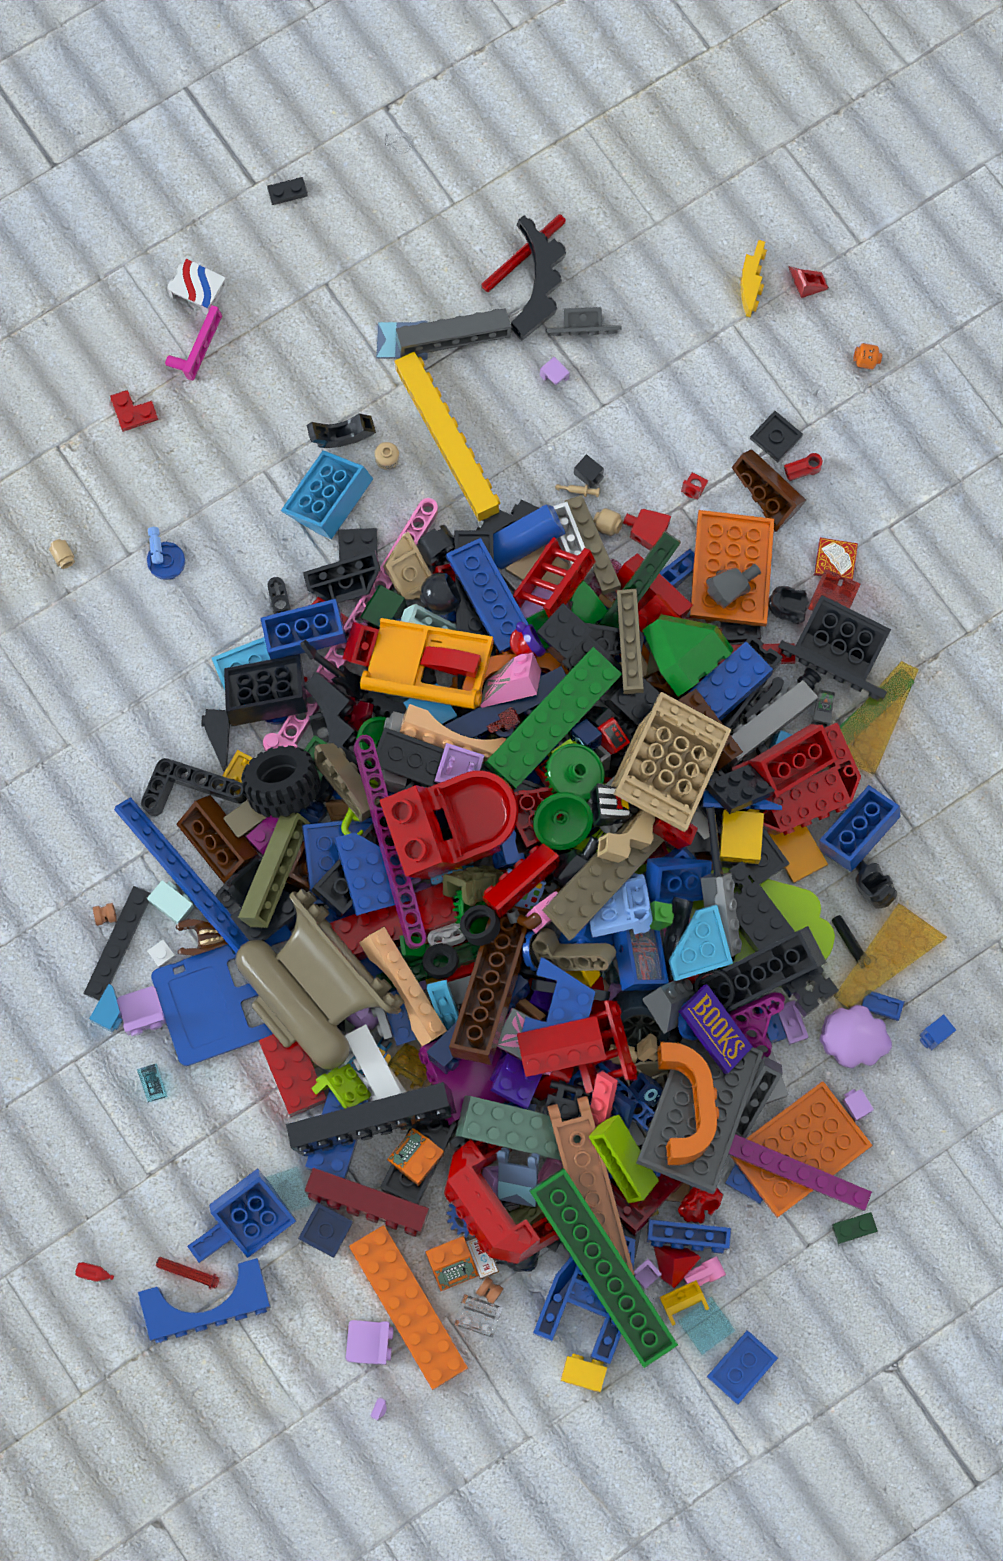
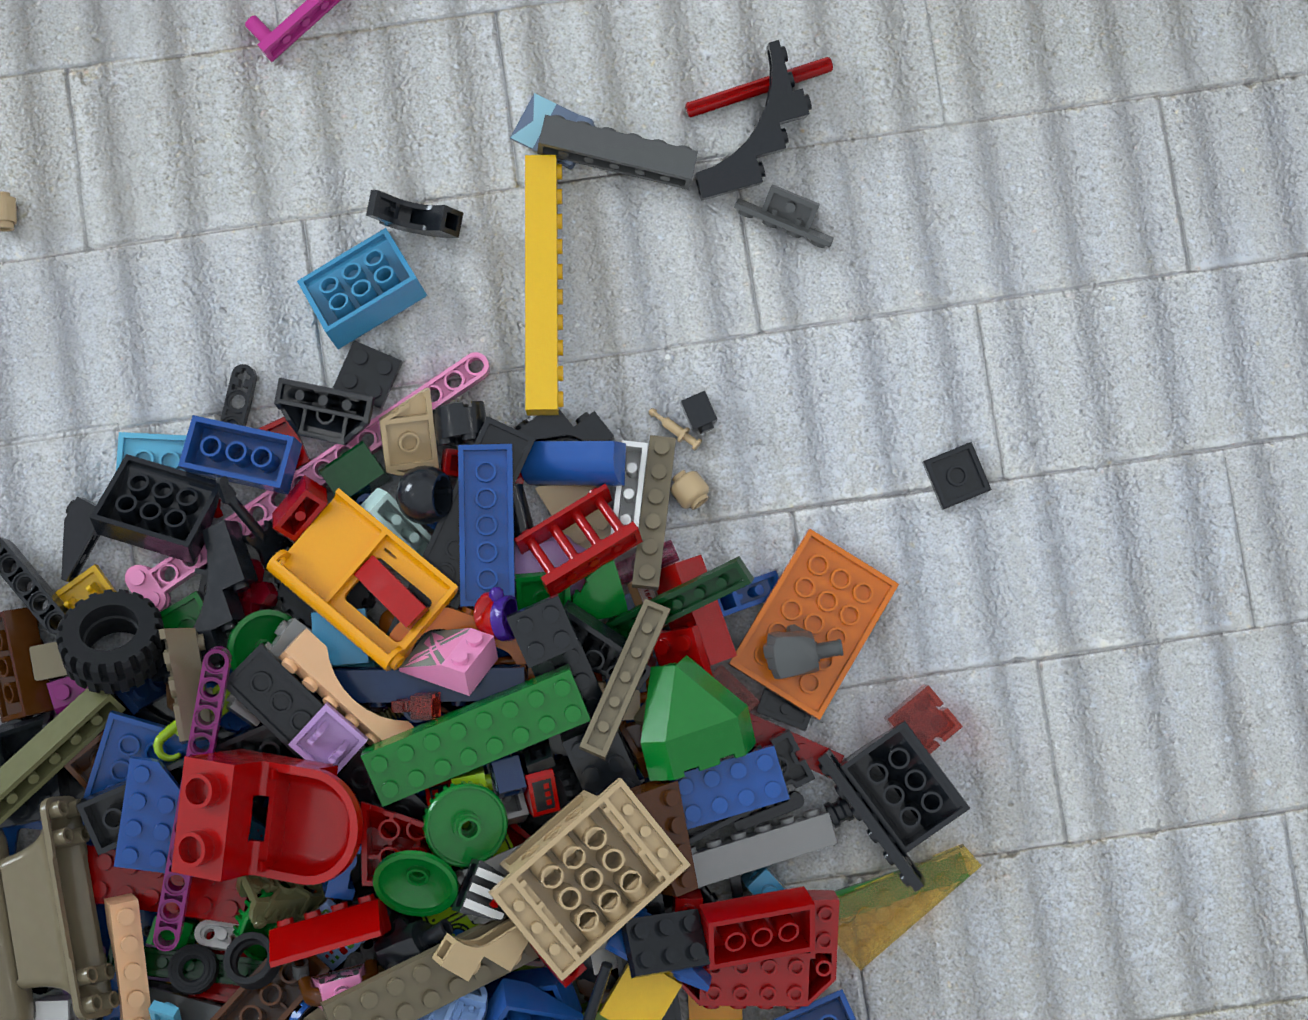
camera: 25 degrees right, 10 degrees up
red plate [110,390,158,432] -> none
blue tile [147,542,186,580] -> none
light blue axle [148,527,163,564] -> none
tan head [375,442,399,470] -> none
lavender panel [540,357,570,385] -> none
red torso [623,509,671,550] -> none
red bracket [681,472,708,500] -> none
reddish brown wedge [731,449,806,532] -> none
yellow slope [741,240,767,317] -> none
black hair [768,586,809,624] -> none
red piece [784,453,823,482] -> none
red slope [788,266,828,298] -> none
leg [811,689,835,728] -> none
tile [814,537,858,581] -> none
orange head [853,343,882,369] -> none

